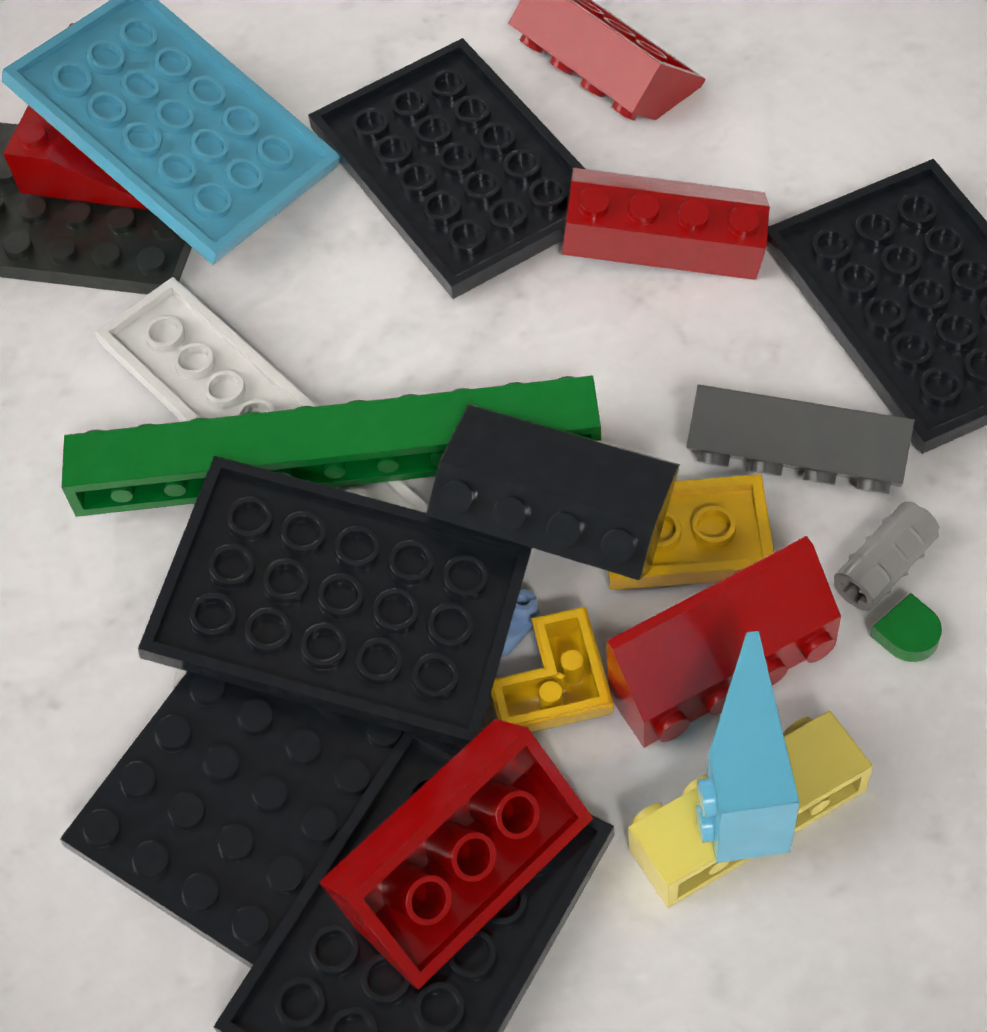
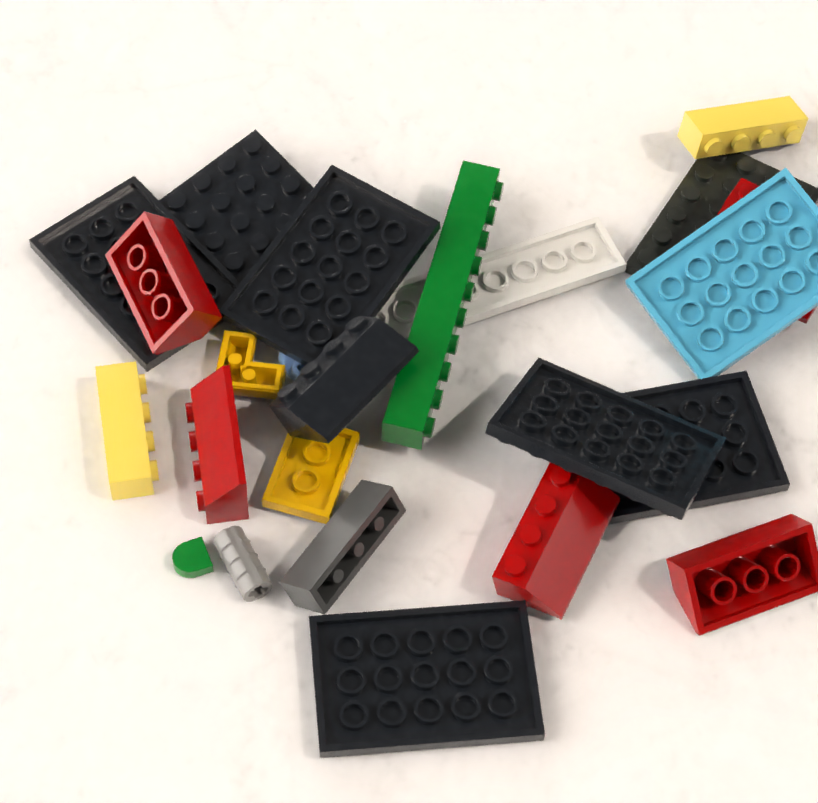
camera: 100 degrees right, 0 degrees up
medium azure slope [696,631,800,863] -> none
none -> black plate [485,357,726,520]

